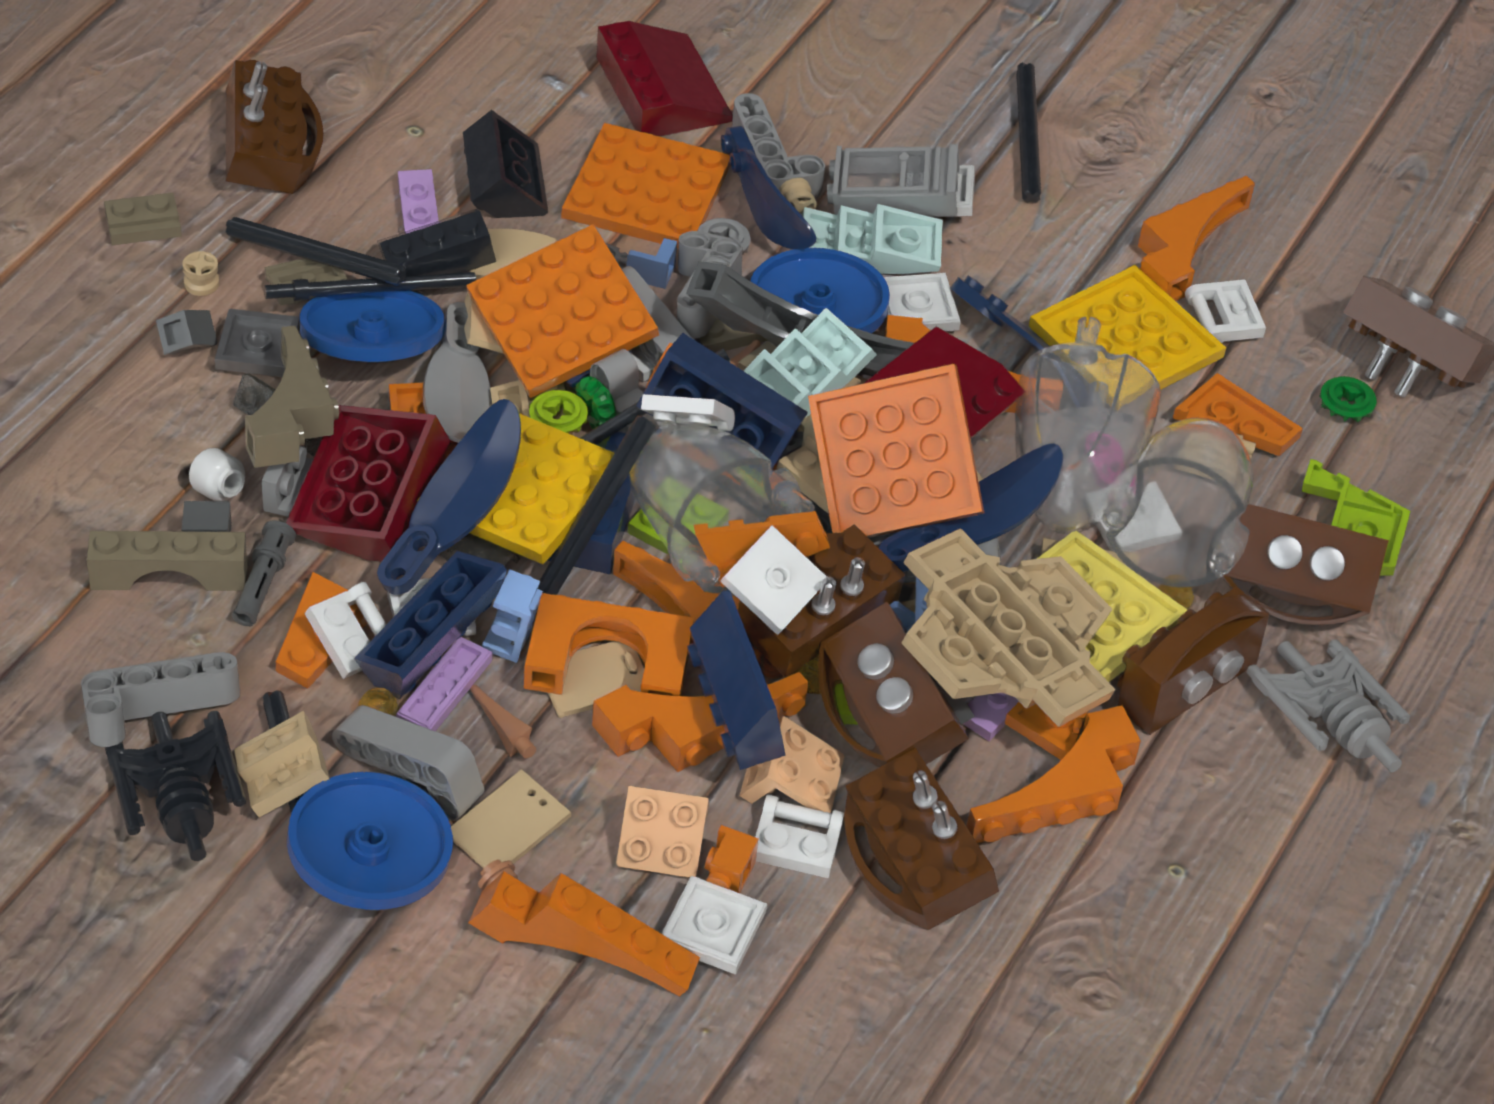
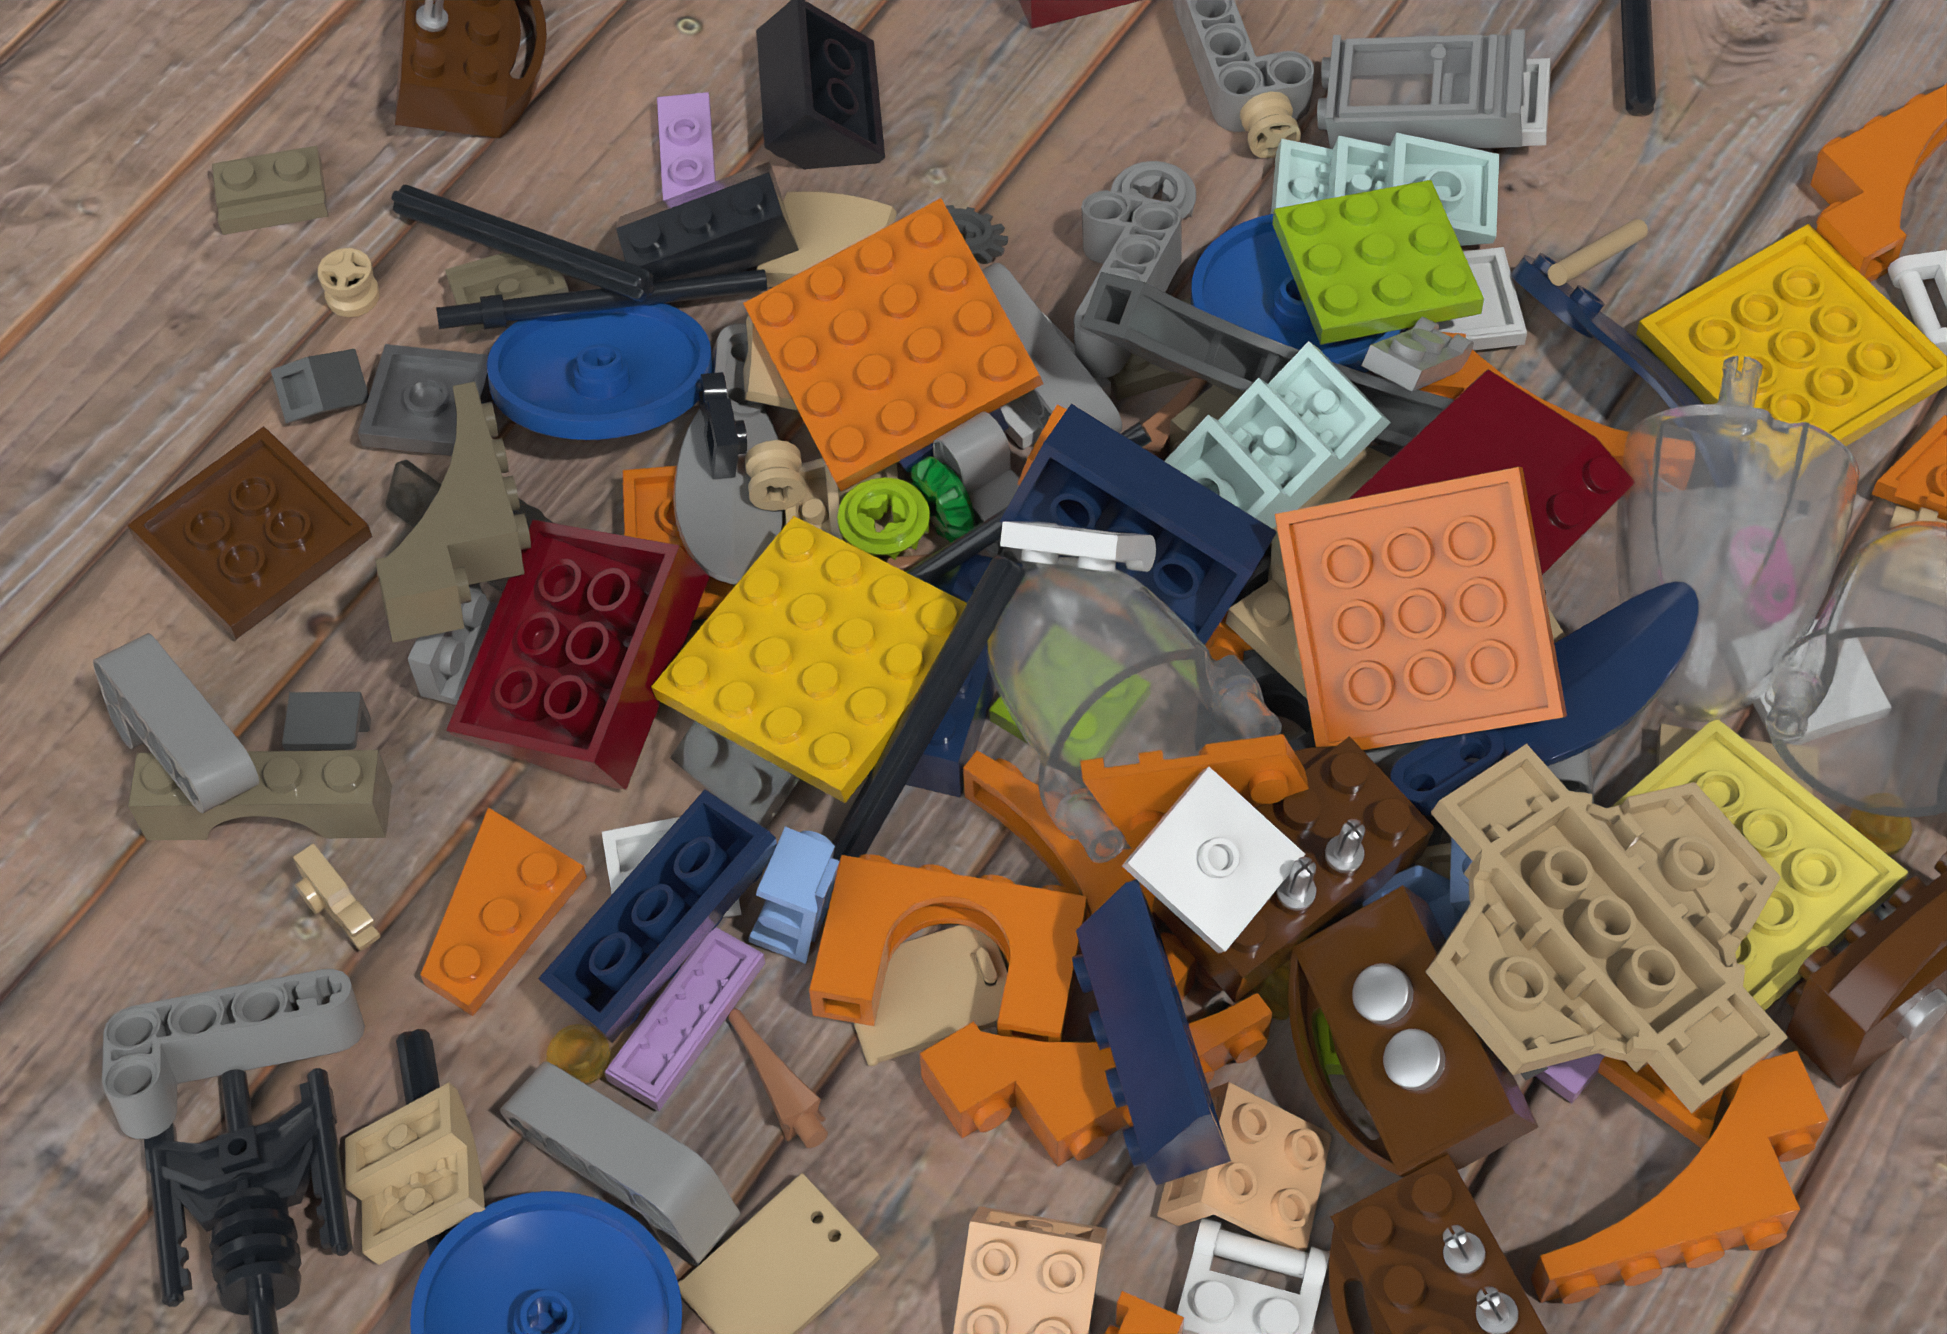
camera: 10 degrees right, 10 degrees up
white head [189,448,245,501] -> none
dark grey pin [232,520,296,626] -> none
white plate [304,582,387,679] -> none
dark blue plant [377,399,521,595] -> none
orange plate [561,123,731,248] -> none
medium blue panel [627,238,677,289] -> none
dark blue plant [721,126,816,249] -> none
none -> light grey beam [93,633,259,814]
none -> reddish brown plate [127,426,372,640]
none -> tan plate [293,843,381,952]
none -> black plate [699,372,747,479]
none -> tan wheel [745,440,806,511]
none -> lime plate [1272,180,1484,345]
none -> light grey plate [1361,317,1474,392]
none -> tan bar [1548,219,1648,286]

